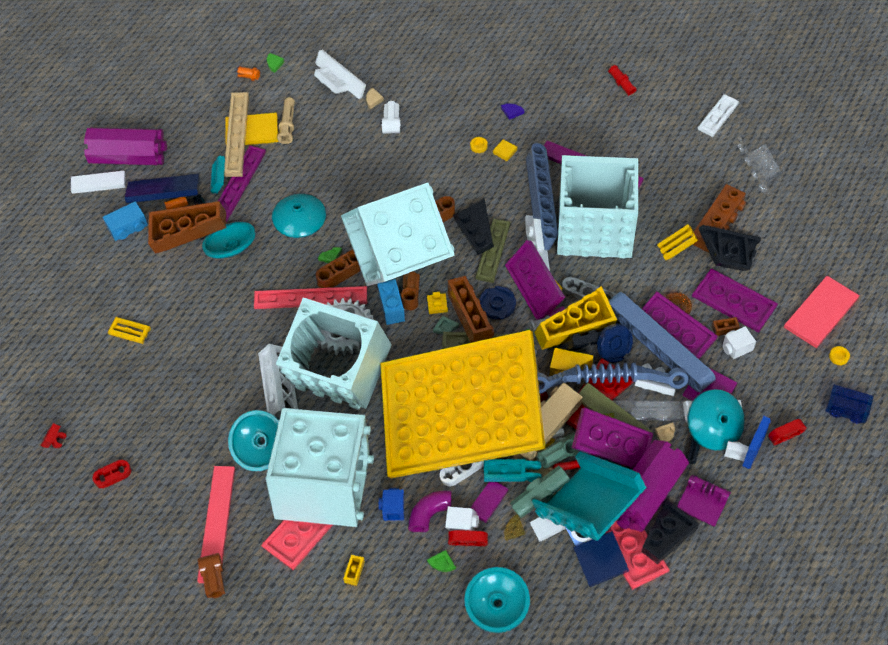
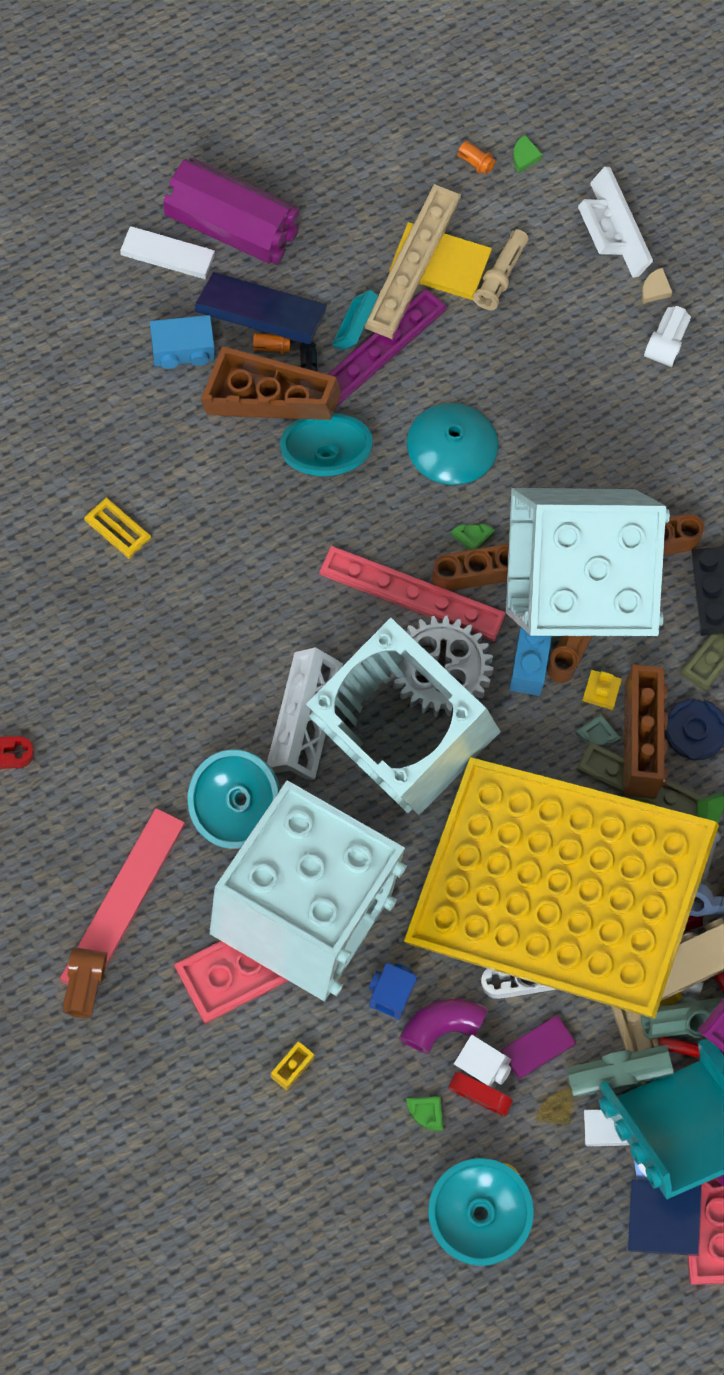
camera: 15 degrees right, 10 degrees up
teal hinge [484,459,542,482] -> none

